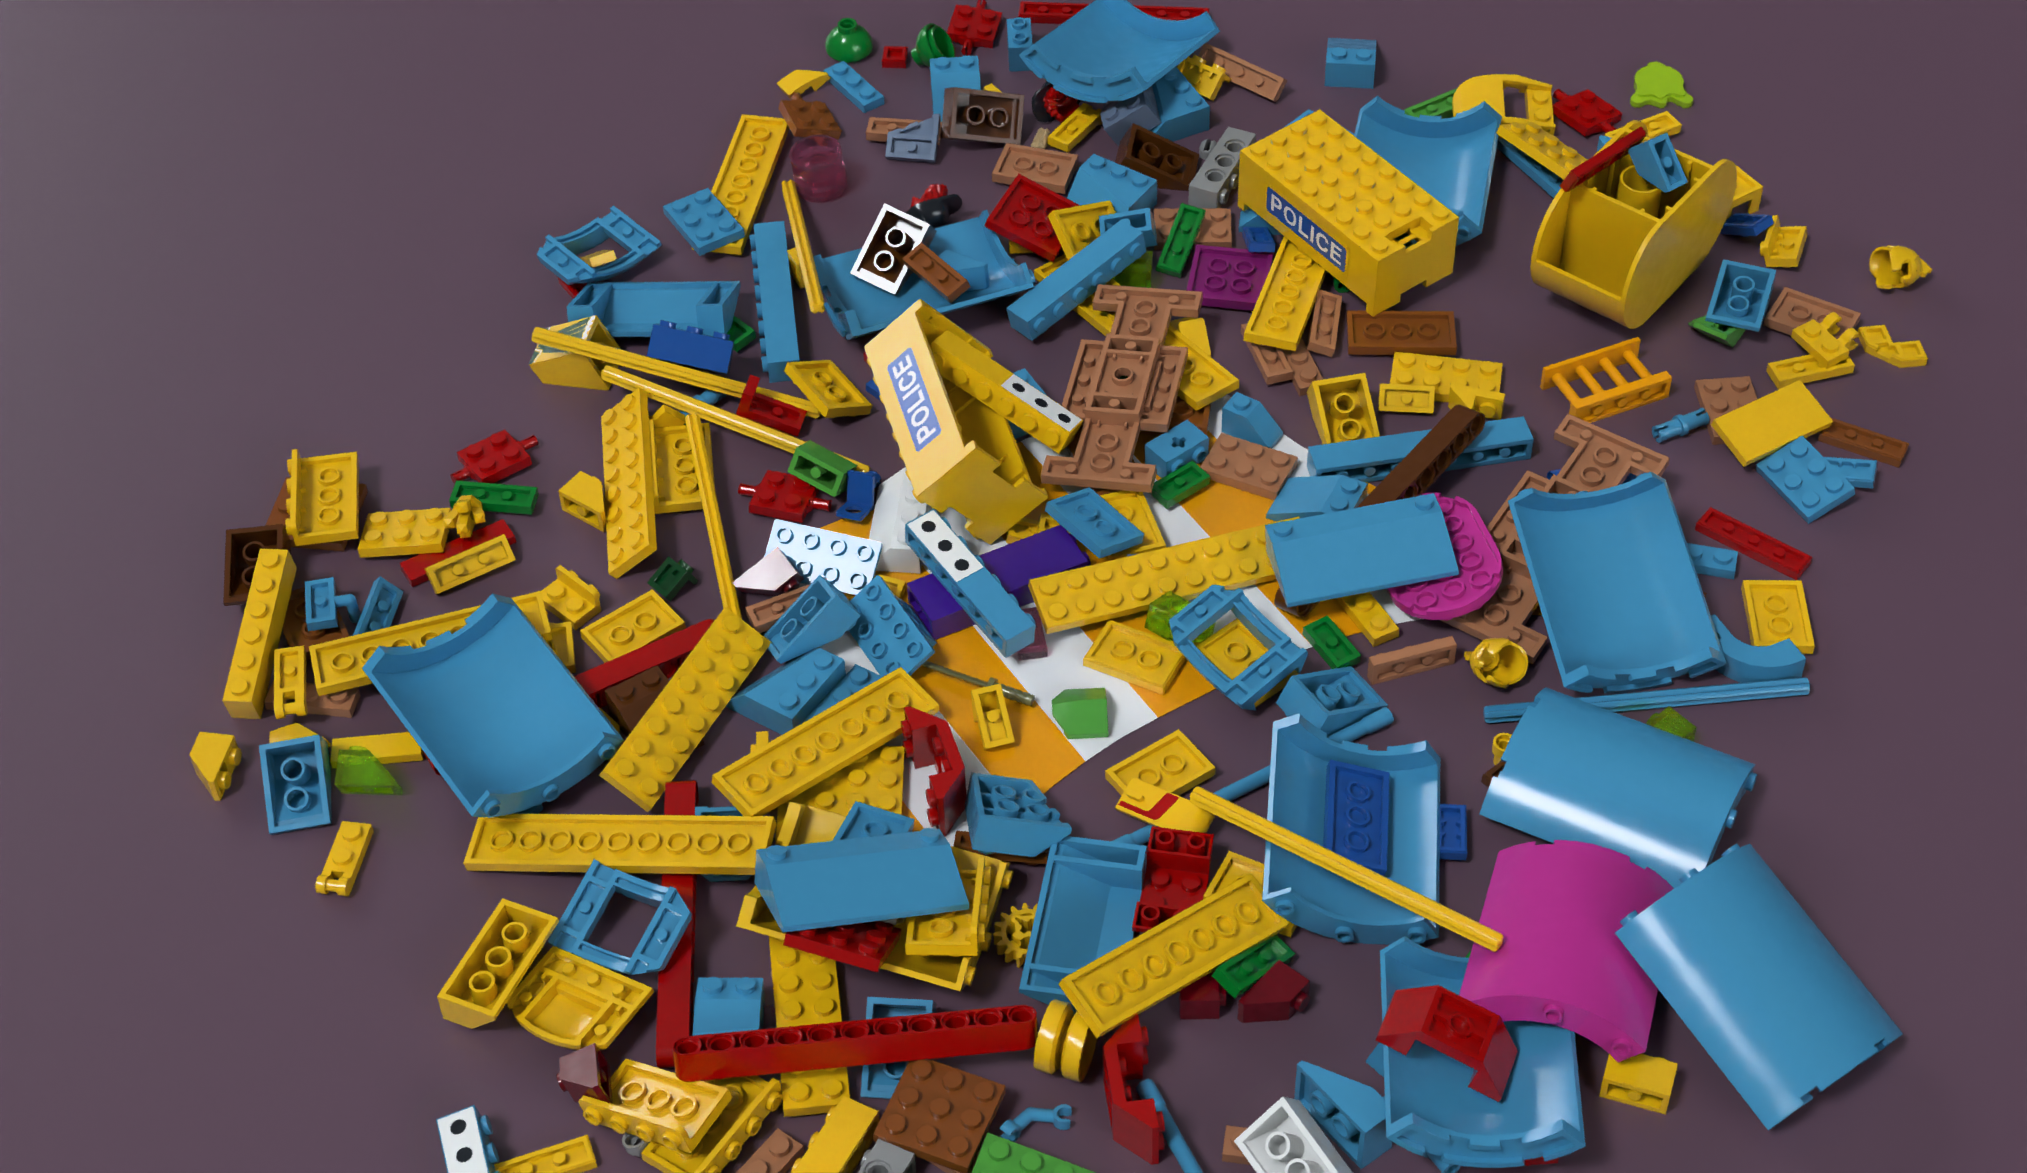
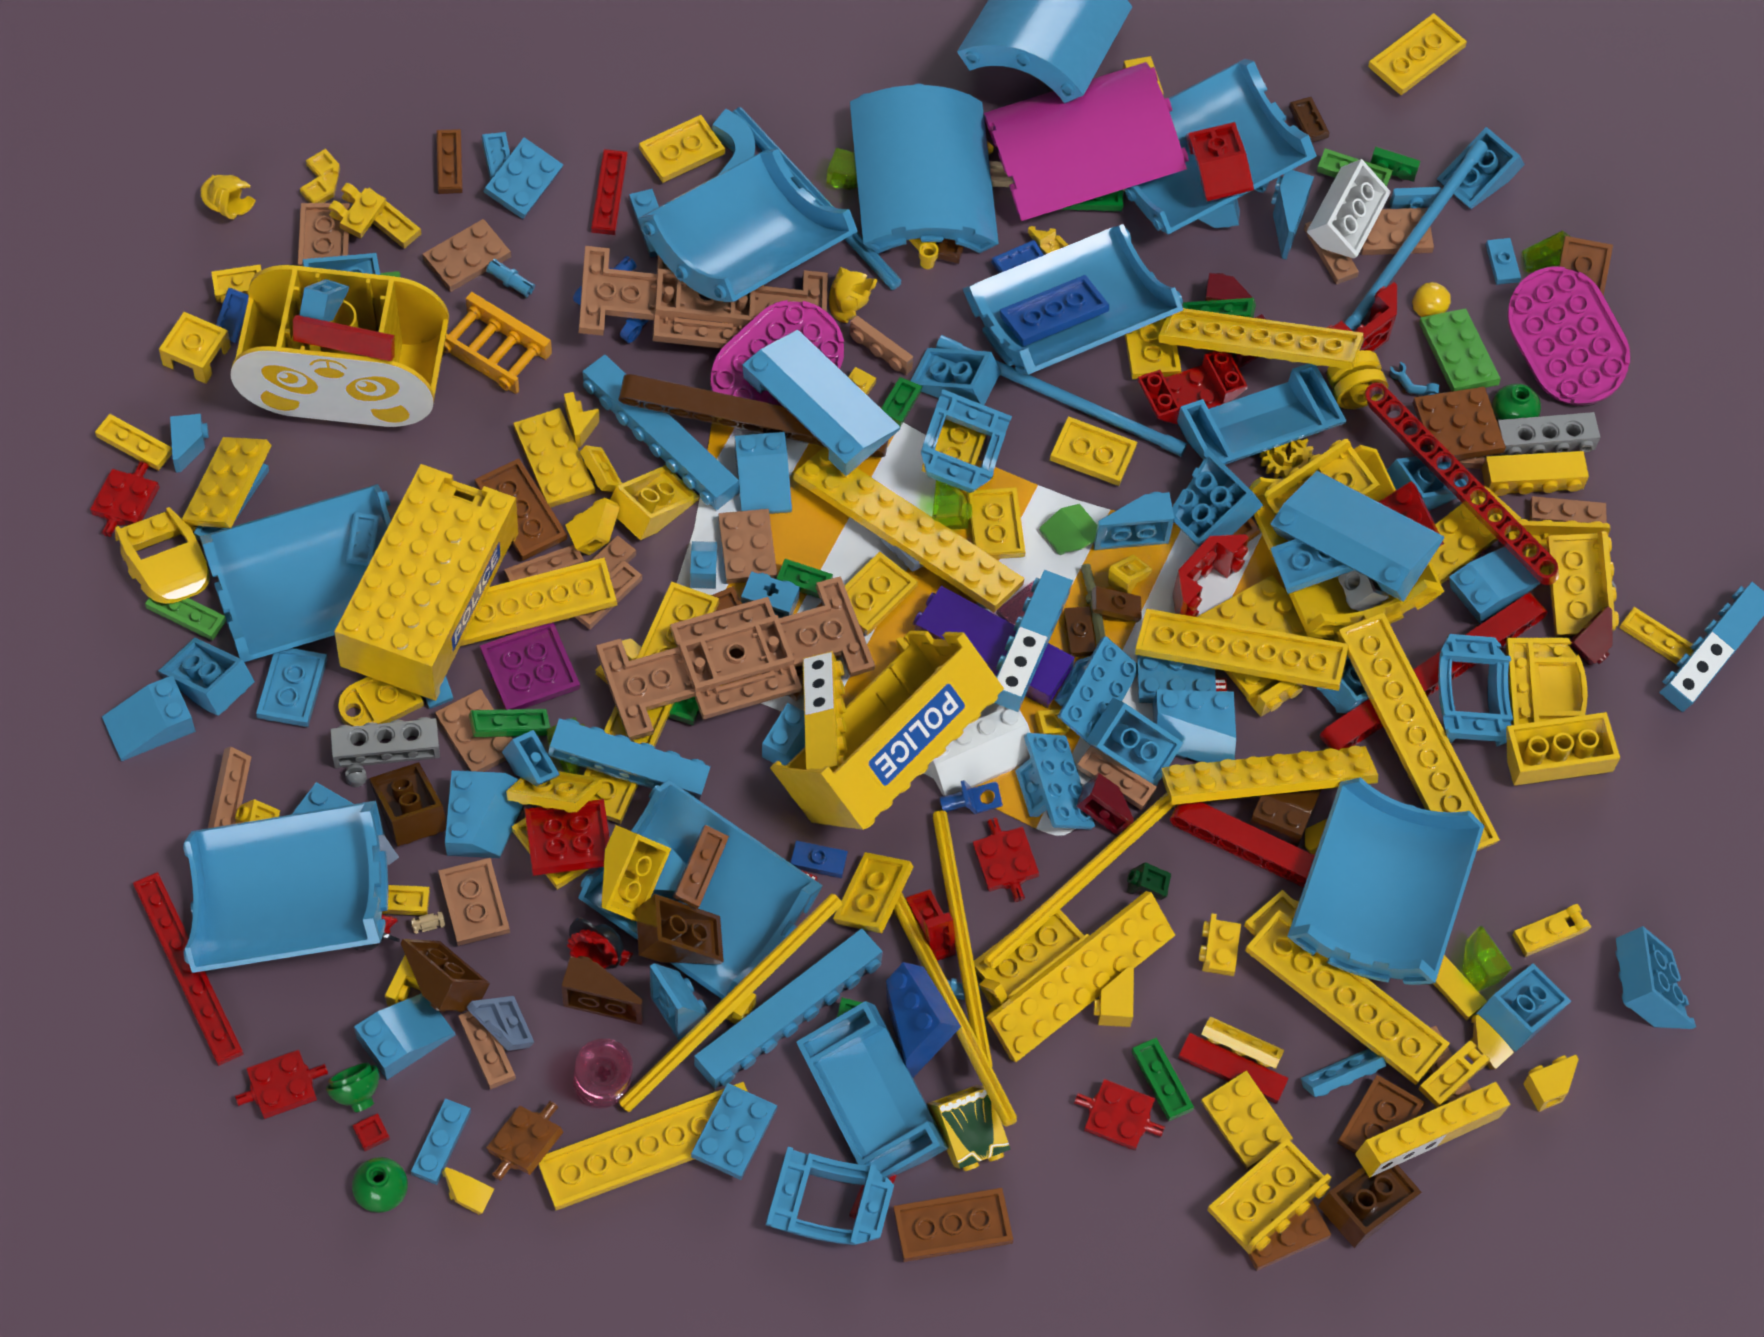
camera: 130 degrees left, 15 degrees up
dark azure plate [305,577,361,631] -> none
yellow rock [443,495,486,538] -> none
yellow tile [580,250,617,268] -> none
yellow plate [580,589,686,663] -> none
bright green brick [787,440,857,497] -> none
dark azure brick [1006,17,1033,72] -> none
dark azure plate [1045,487,1144,559] -> none
yellow door [1115,776,1215,833] -> none
yellow axle [1189,786,1504,952] -> none
blue plate [1242,227,1275,252] -> none
lime tile [1630,61,1693,109] -> none
yellow tile [1711,380,1833,467] -> none
none -> dark azure slope [158,638,255,716]
none -> reddish brown slope [562,956,643,1025]
none -> yellow slope [565,497,620,555]
none -> yellow slope [602,825,671,922]
none -> dark azure slope [650,963,708,1040]
none -> dark orange plate [893,1188,1013,1262]
none -> yellow slope [1028,226,1068,255]
none -> reddish brown plate [1064,606,1096,657]
none -> reddish brown plate [1092,586,1142,622]
none -> dark azure slope [1094,492,1174,550]
none -> dark azure wedge [1615,926,1696,1029]

